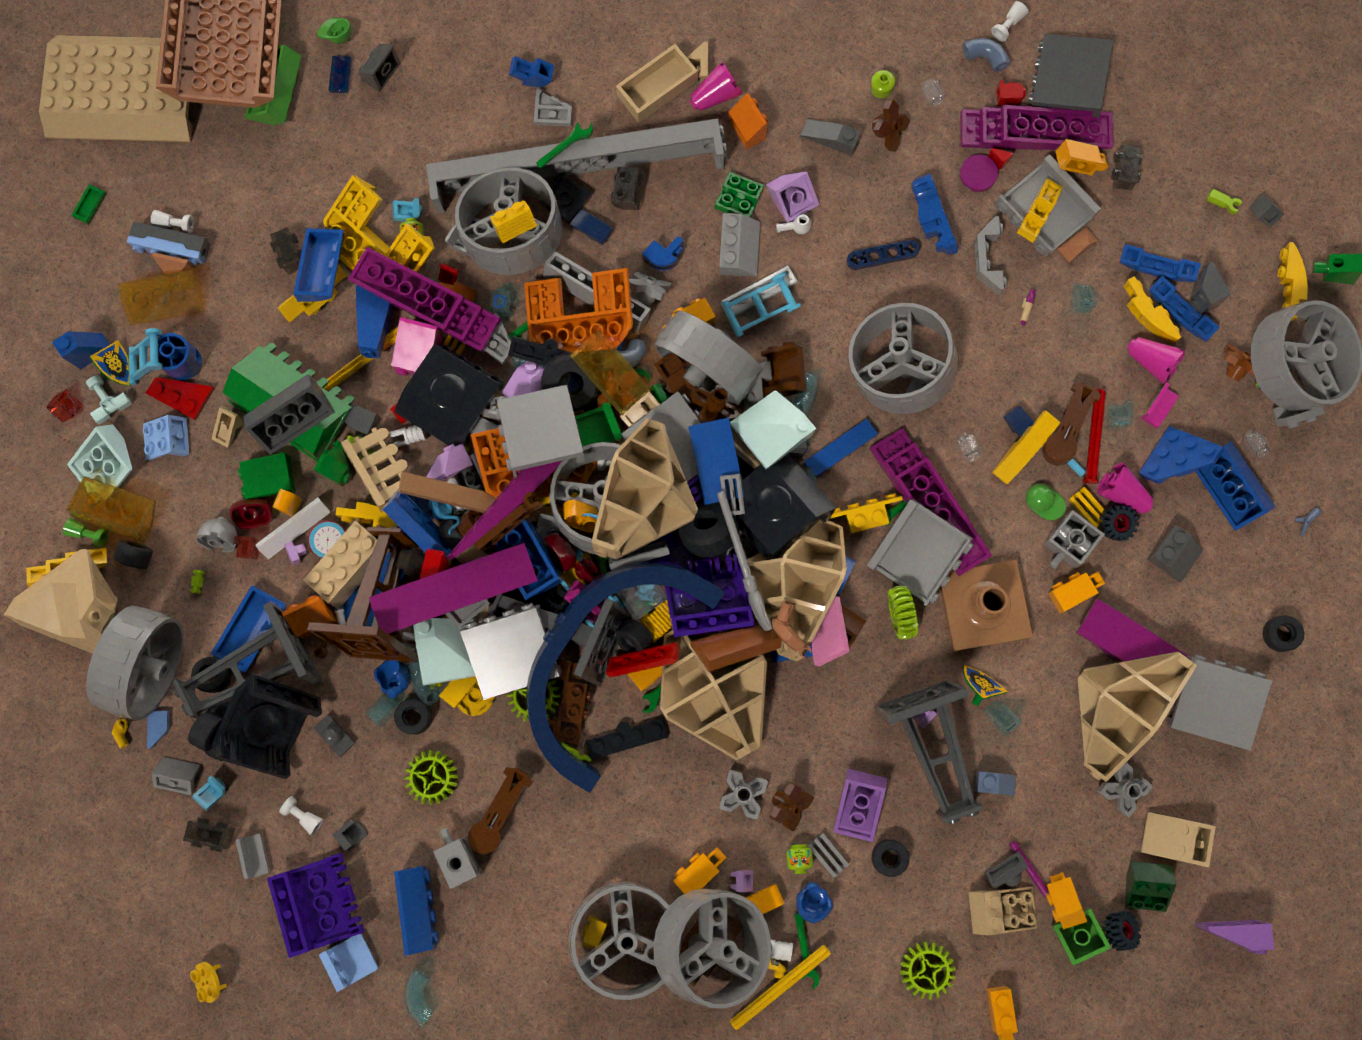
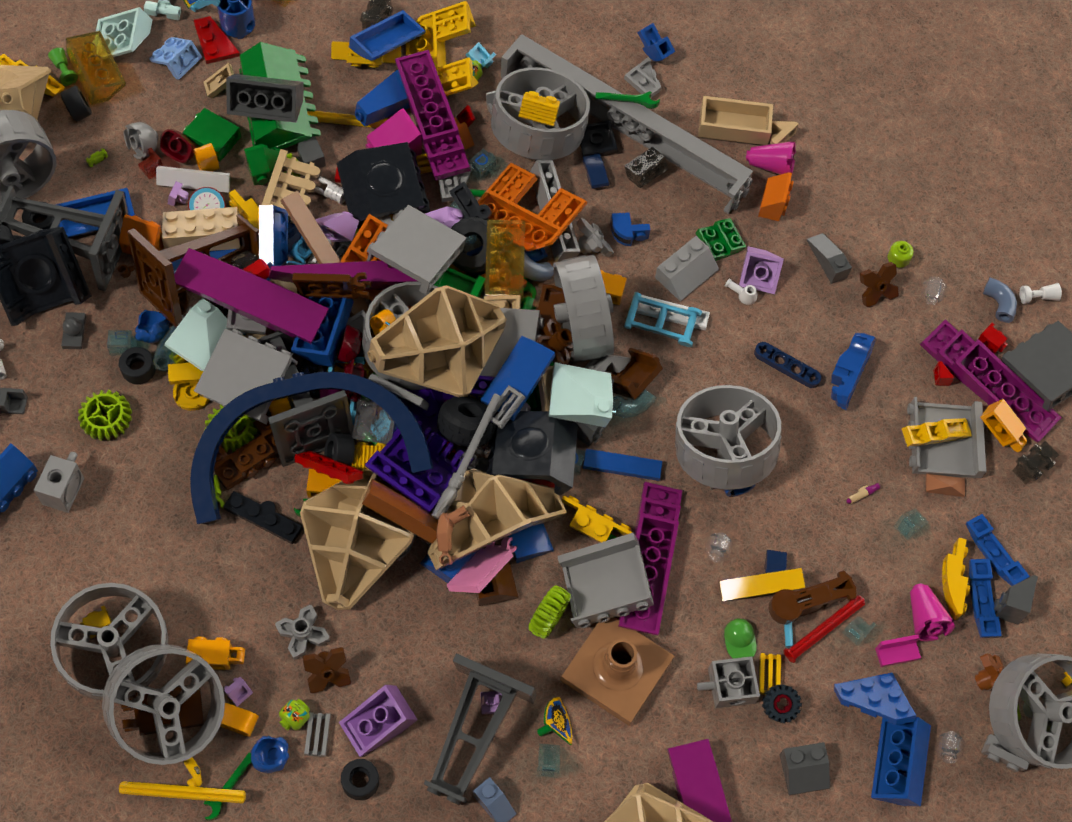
camera: 30 degrees right, 15 degrees down
reddish brown piece [468,767,533,854] -> none
white hinge [770,939,793,962] -> none
magenta tile [960,155,998,192] -> none
light grey slope [974,216,1007,295] -> none
light orange brick [1048,571,1105,614] -> none
dark pink cone [1097,462,1153,514] -> none

